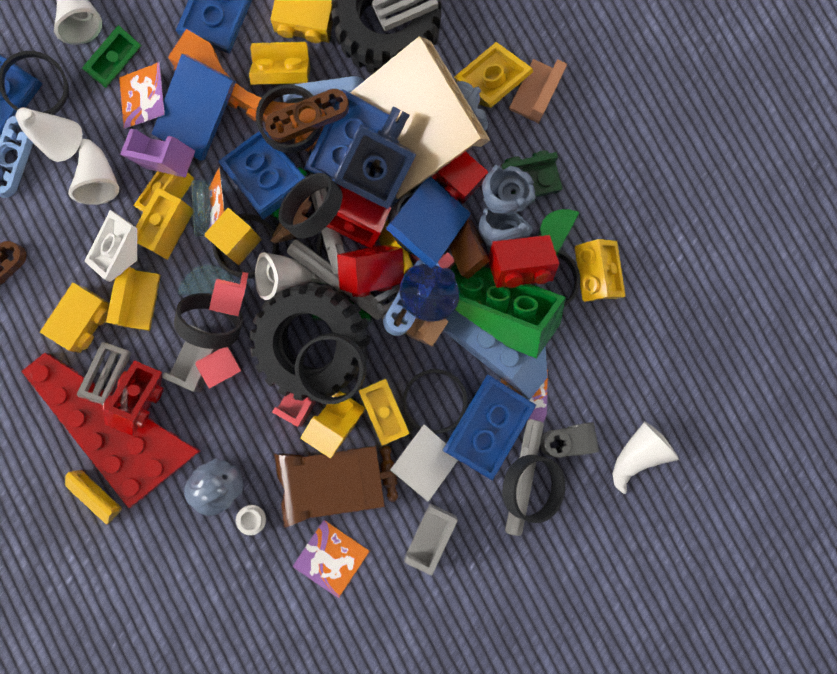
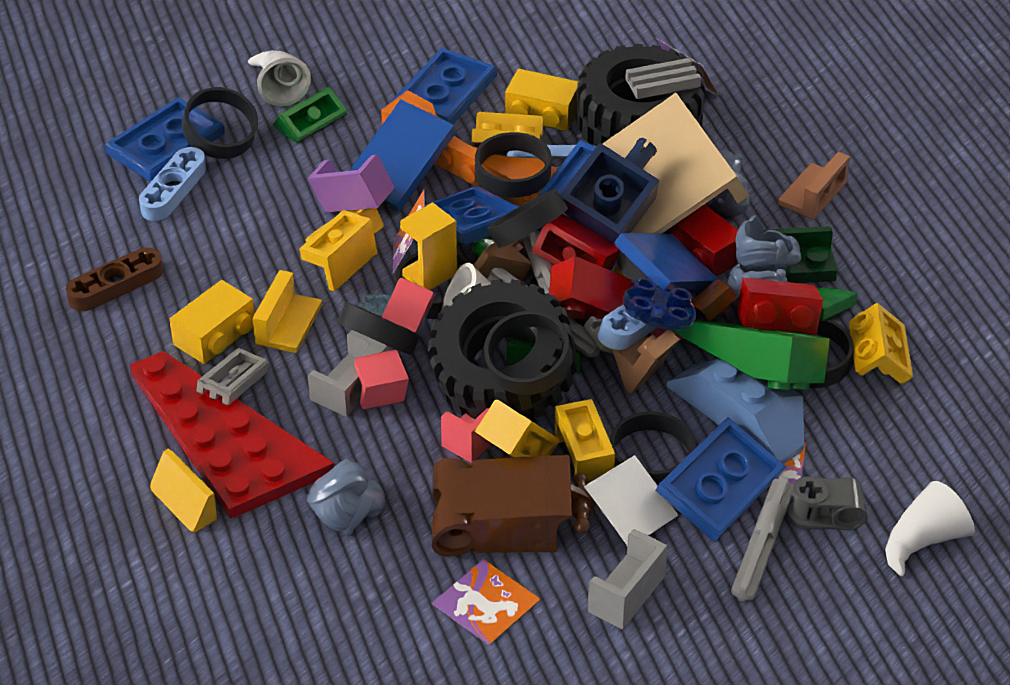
camera: 15 degrees right, 40 degrees down
white hat [15,107,83,162] -> none
white hat [68,139,119,205] -> none
white slope [84,210,138,282] -> none
red brick [102,360,164,436] -> none
sticker [119,62,165,129] -> none
clear light blue tile [191,180,211,236] -> none
white plate [236,505,266,535] -> none
reddish brown beam [265,89,349,142] -> none
yellow slope [454,42,533,108] -> none
black tyre [502,454,565,523] -> none

